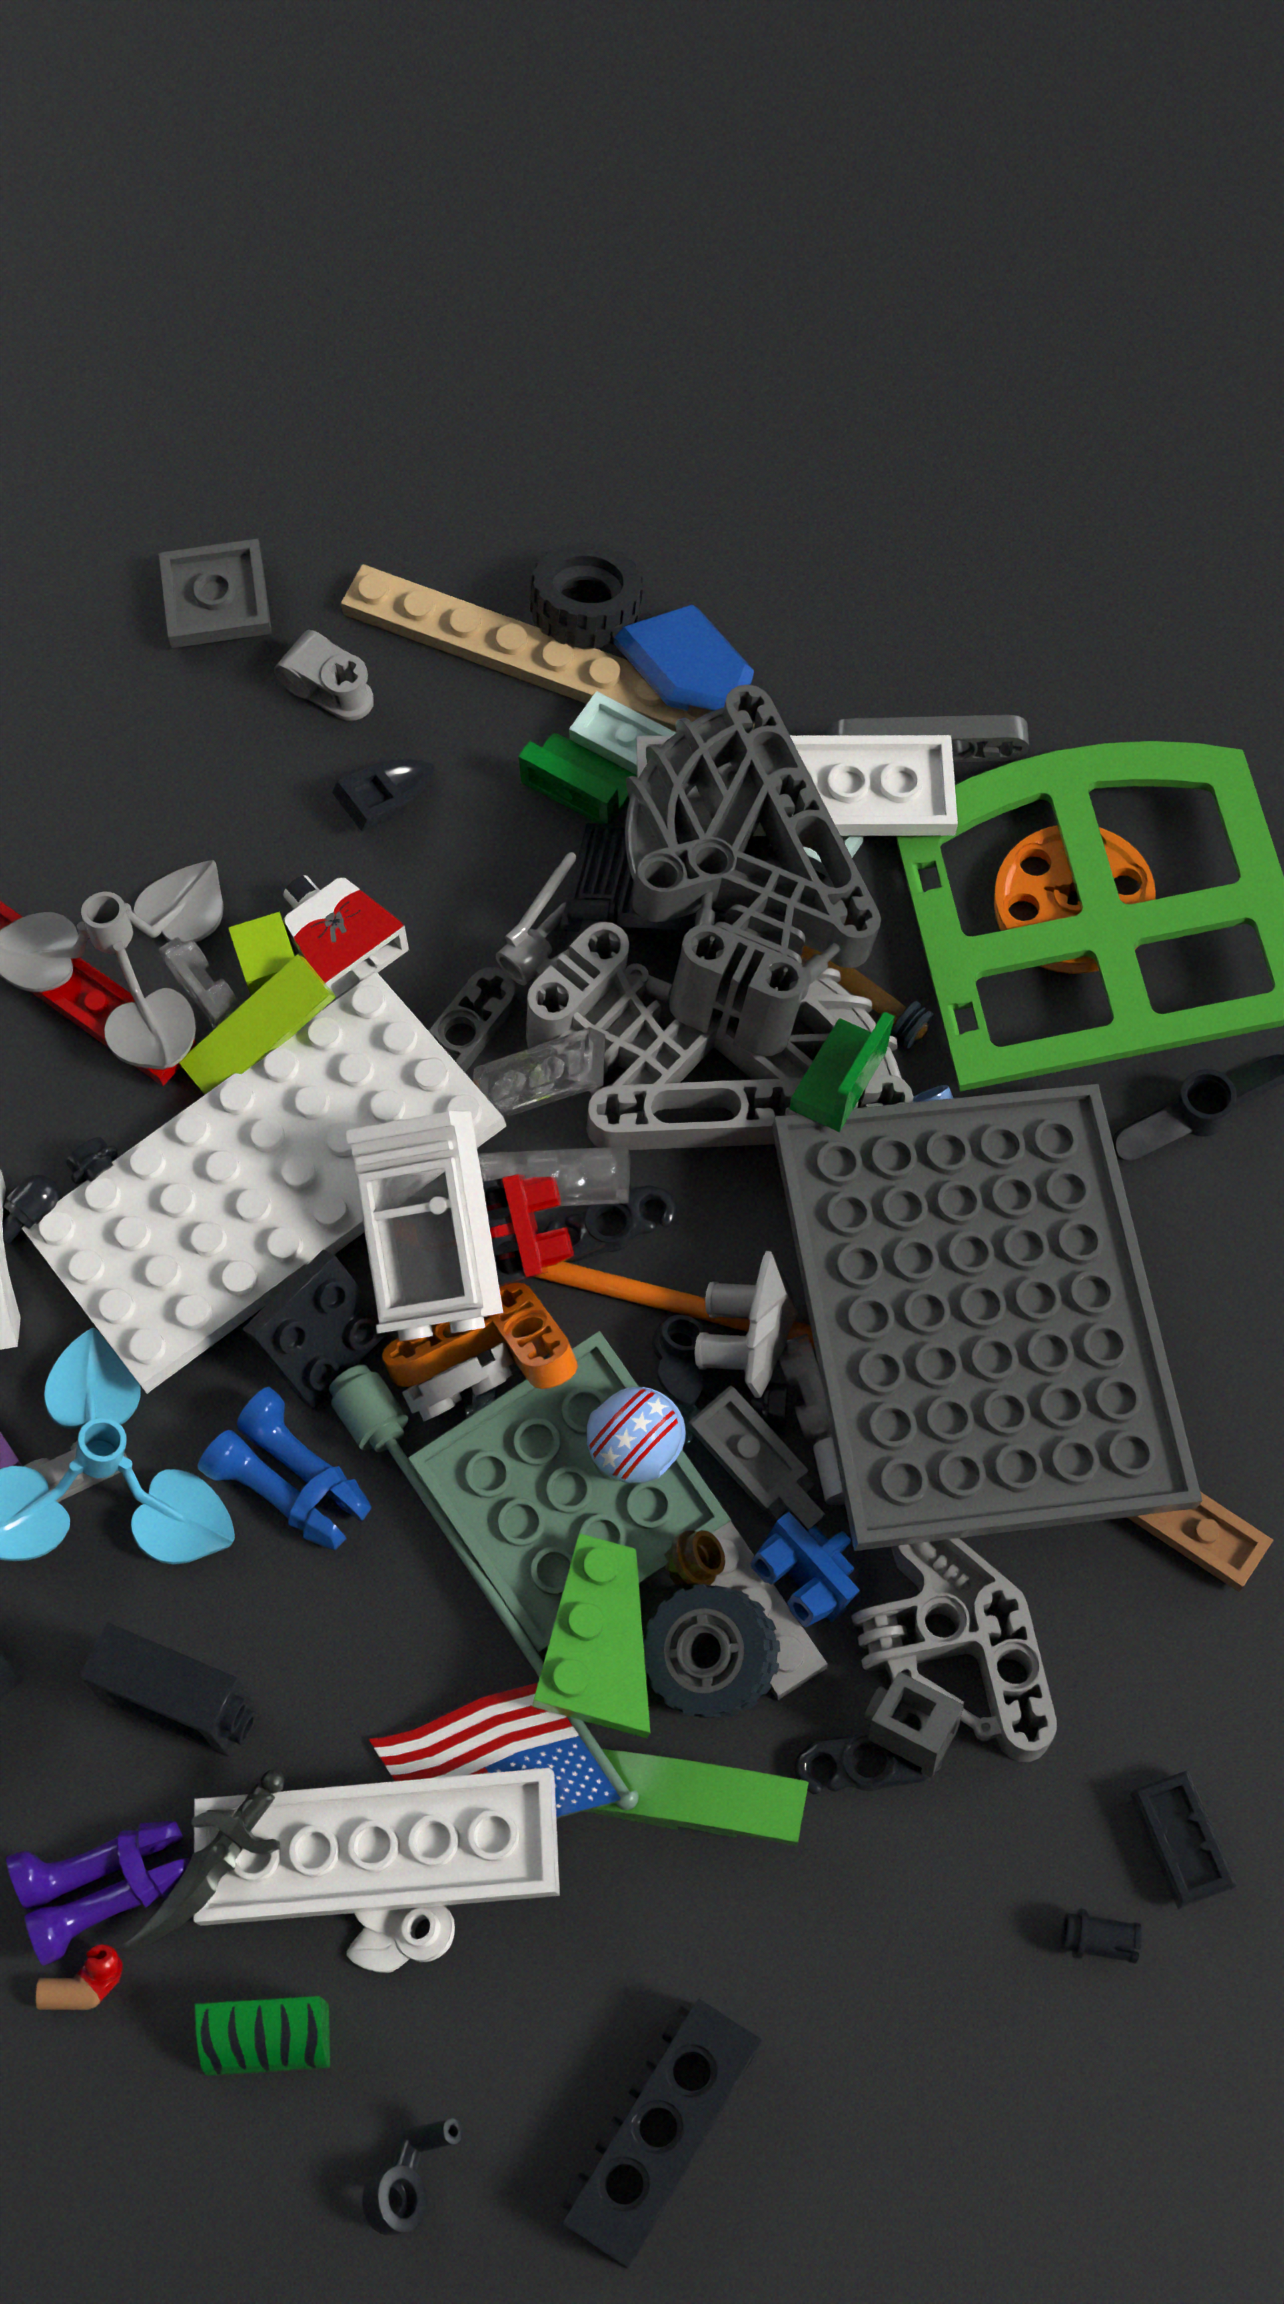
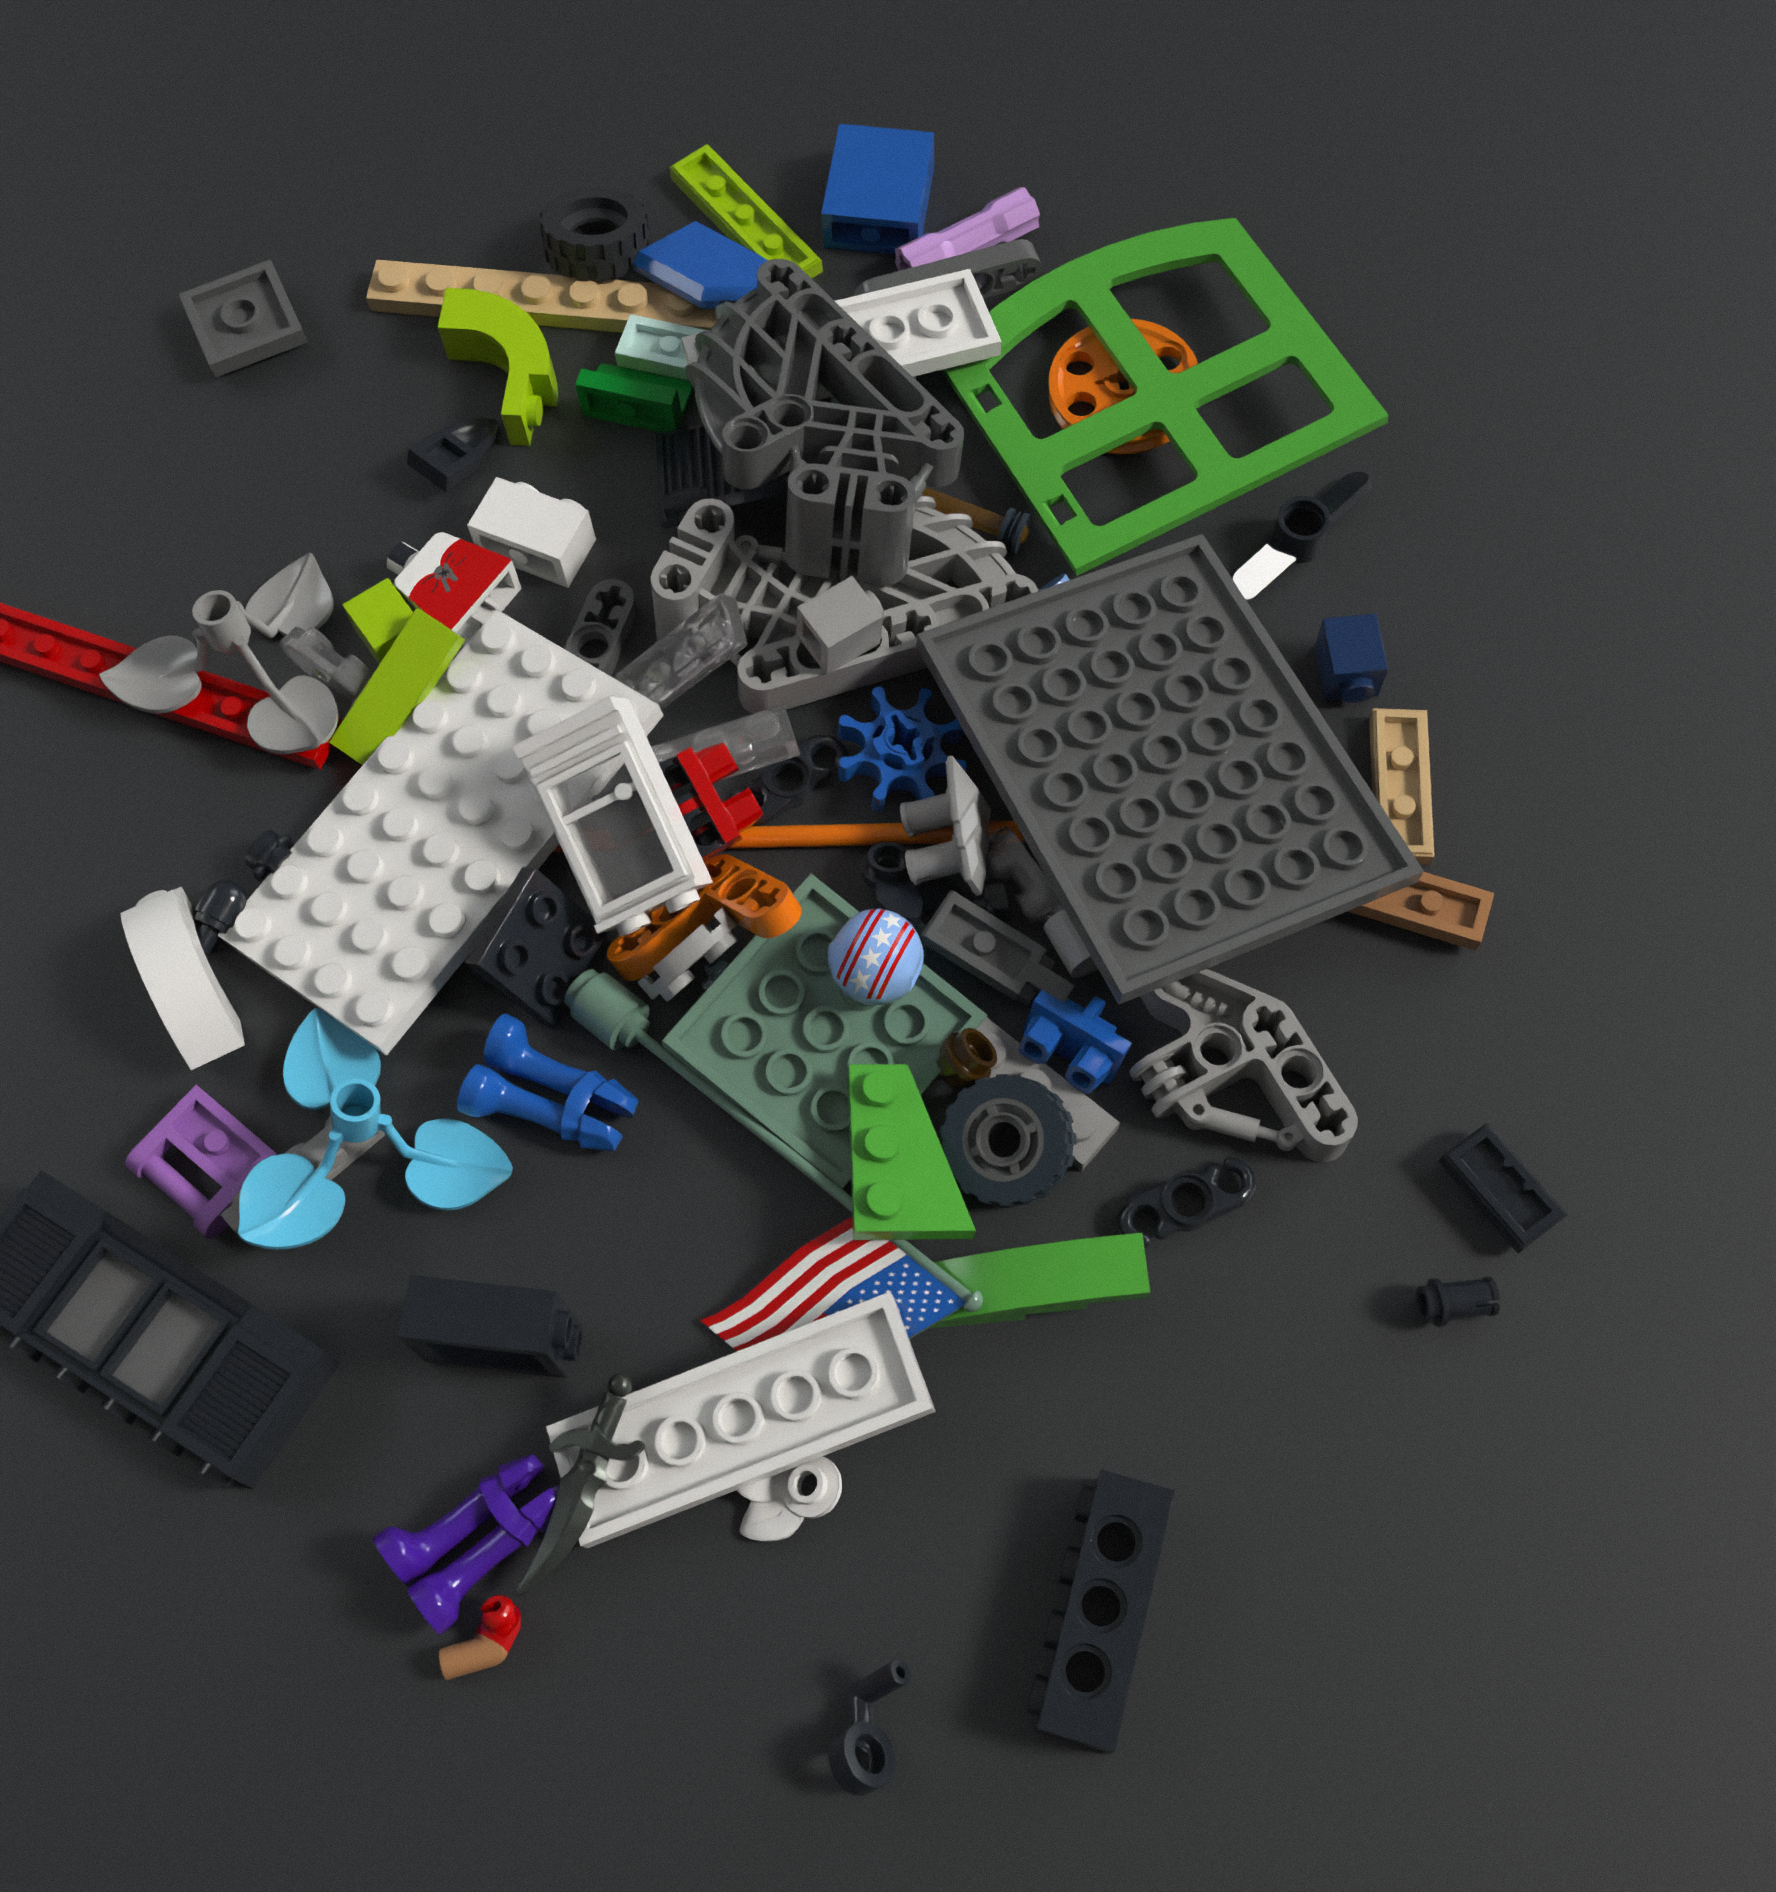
camera: 15 degrees left, 0 degrees up
green brick [195,1996,330,2076] -> none
light grey piece [274,630,374,721] -> none
light grey plant [496,852,576,985] -> none
green panel [789,1012,895,1132] -> none
dark grey brick [864,1672,964,1778] -> none
none -> lime arch [438,288,558,446]
none -> white brick [467,477,596,588]
none -> lime tile [669,144,823,279]
none -> light grey brick [796,576,885,675]
none -> blue brick [821,124,934,255]
none -> blue gear [837,687,967,813]
none -> lavender axle [894,187,1040,271]
none -> dark blue brick [1315,613,1388,703]
none -> tan tile [1369,708,1434,865]

